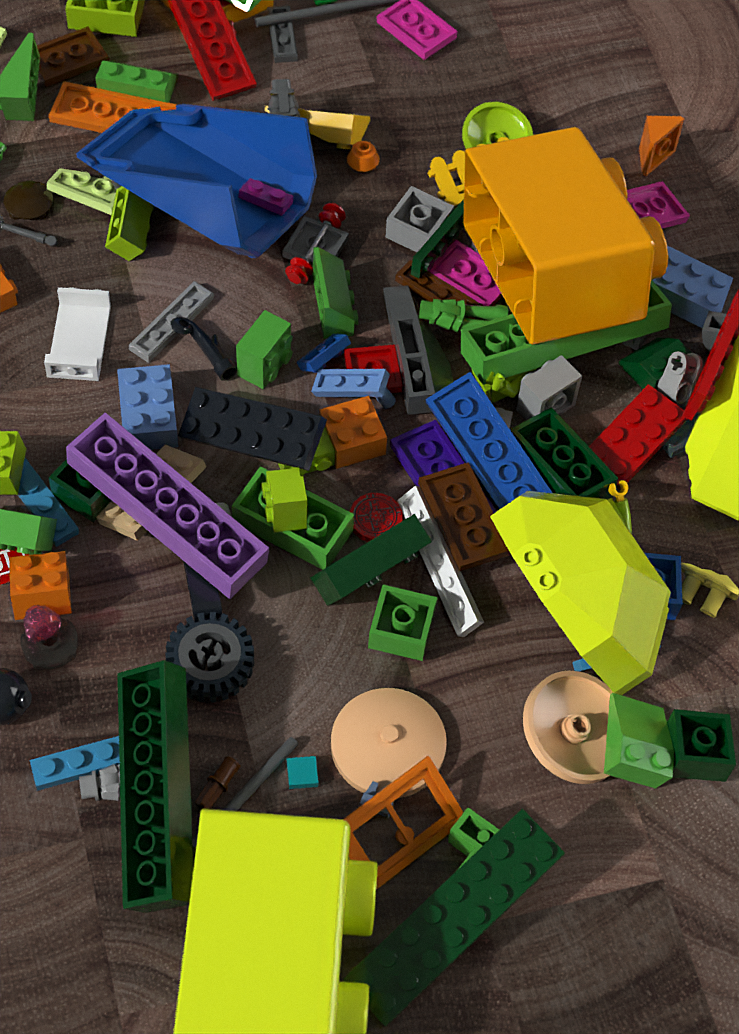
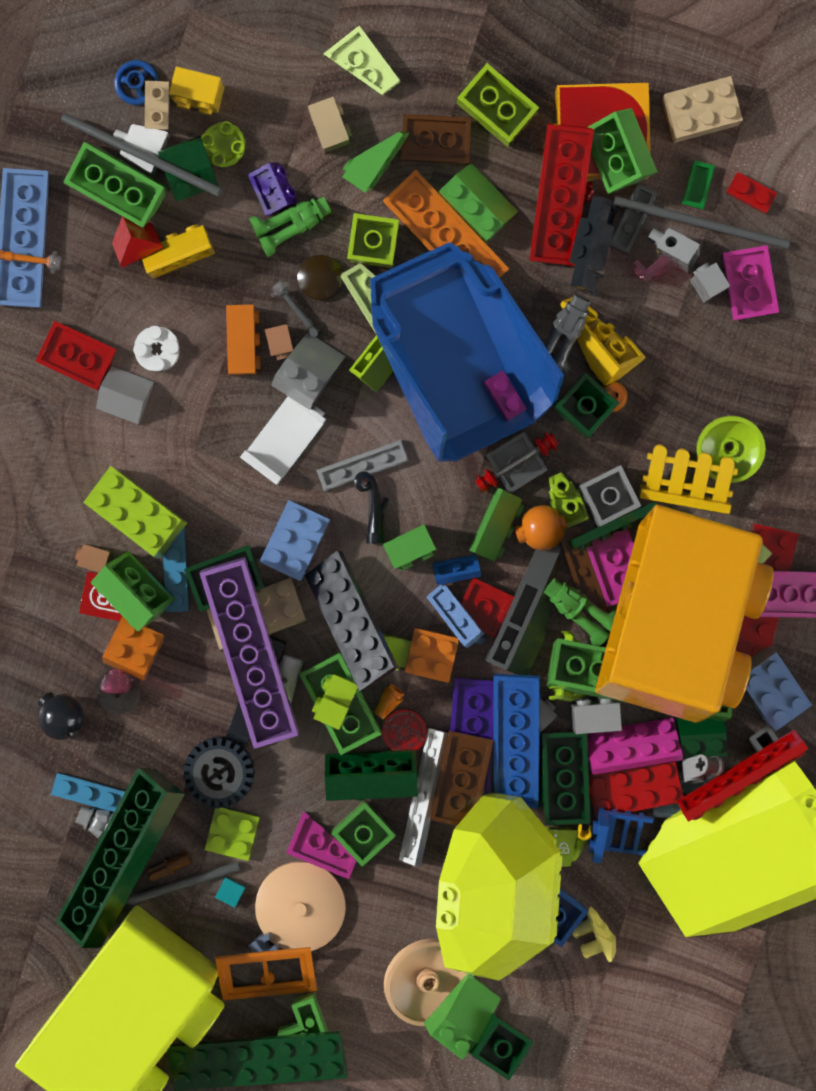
camera: 35 degrees right, 30 degrees up
none -> lime plate [205,807,260,861]
none -> nougat brick [265,324,294,360]
none -> light grey slope [272,332,346,410]
none -> dark pink wing [286,811,356,879]
none -> lime brick [347,213,399,268]
none -> orange cone [374,684,404,719]
none -> orange brick [515,505,568,551]
none -> lime connector [549,473,589,530]
none -> dark green slope [552,373,620,439]
none -> black bracket [569,196,620,297]
none -> dark pink plate [587,718,683,774]
none -> blue plate [588,807,653,864]
none -> clear pink bracket [632,255,670,282]
none -> light grey torso [647,228,700,273]
none -> light grey brick [690,263,730,303]

